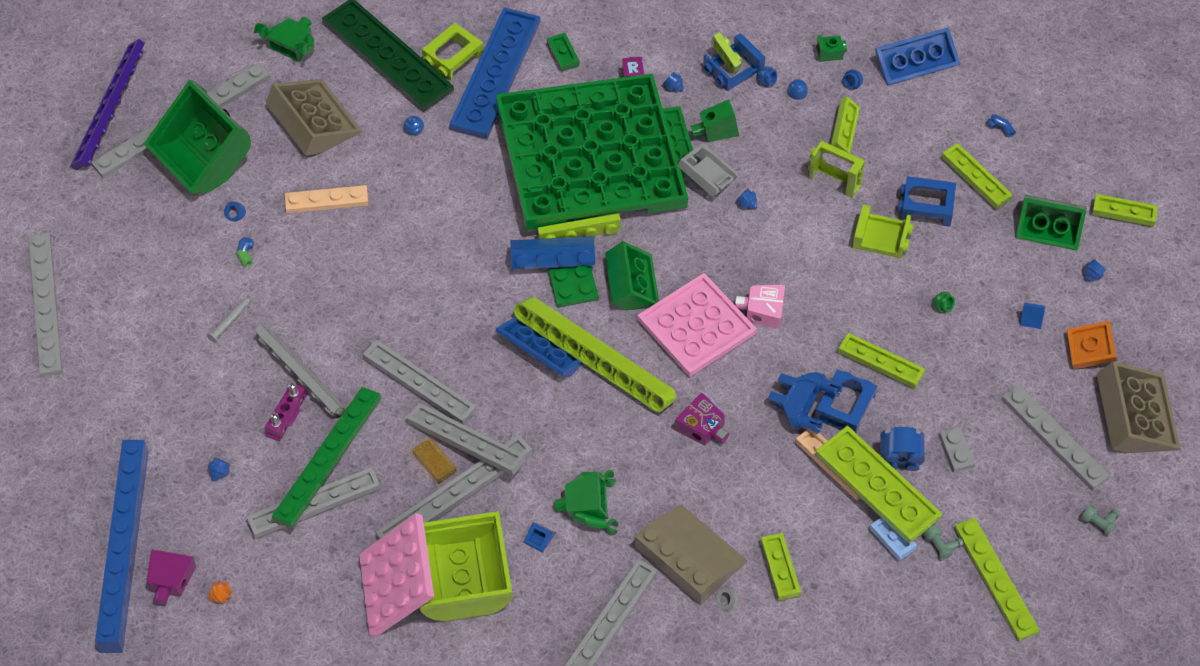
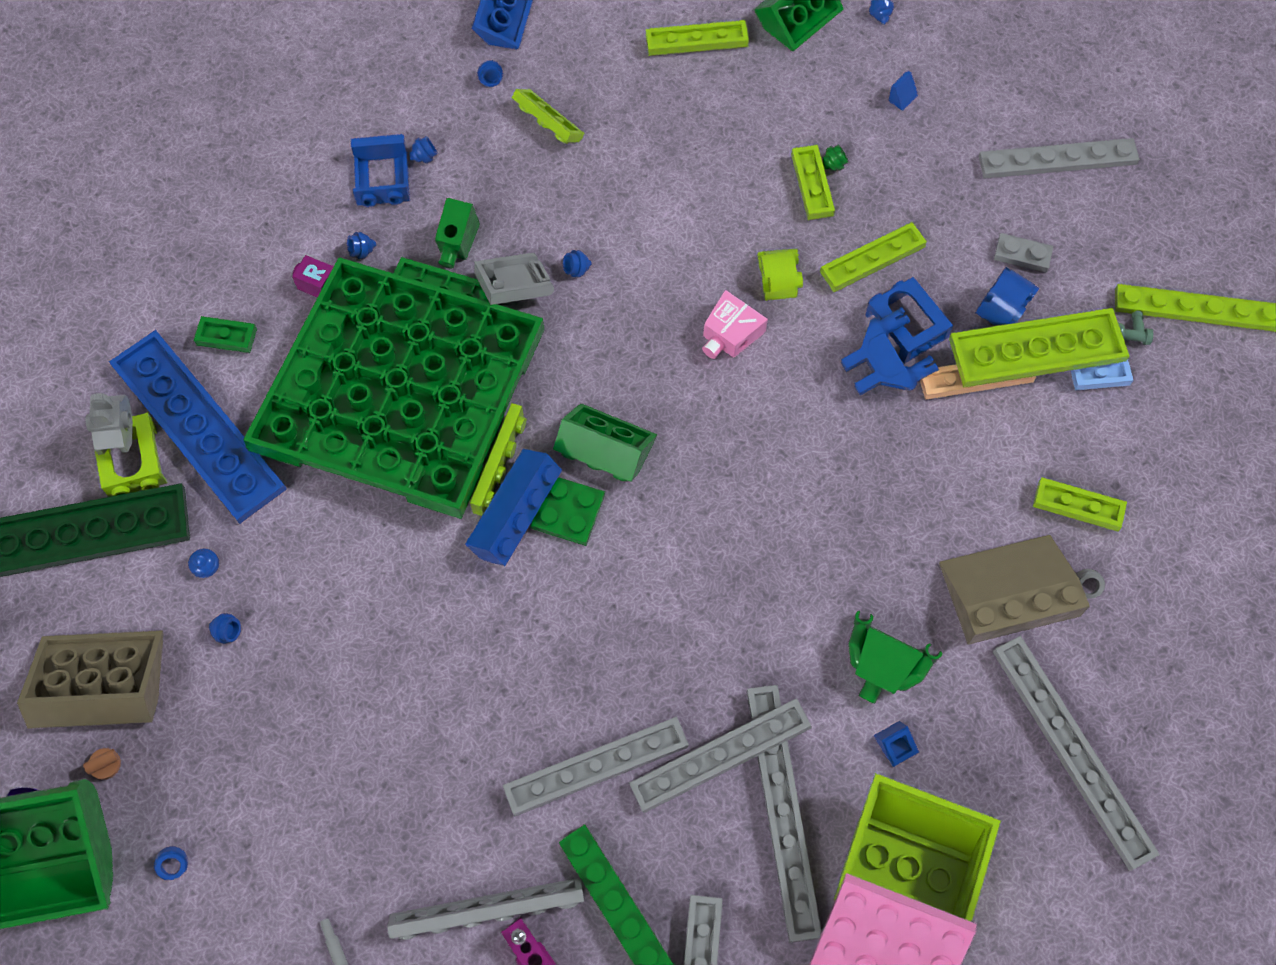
camera: 60 degrees left, 10 degrees up
arm [236,237,254,267] -> none
light nougat plate [285,185,368,213] -> none
clear yellow plate [412,438,457,484] -> none
blue slope [495,316,583,376] -> none
lime beam [514,296,676,412] -> none
bright pink plate [637,273,757,377] -> none
magenta torso [675,392,729,446] -> none
lime plate [711,32,742,74] -> none
blue piece [788,79,808,100] -> none
lime panel [808,141,865,198] -> none
green brick [816,35,847,62] -> none
lime panel [853,204,914,259] -> none
blue panel [898,176,956,227] -> none
orange hinge [1067,320,1117,369] -> none
sand green piece [1080,505,1120,536] -> none
dark tan slope [1097,361,1181,453] -> none
none -> nougat plate [83,748,121,780]
none -> light grey hinge [85,393,133,455]
none -> blue plate [209,613,241,644]
none -> lime cylinder [757,248,803,301]
none -> lime plate [791,145,835,220]

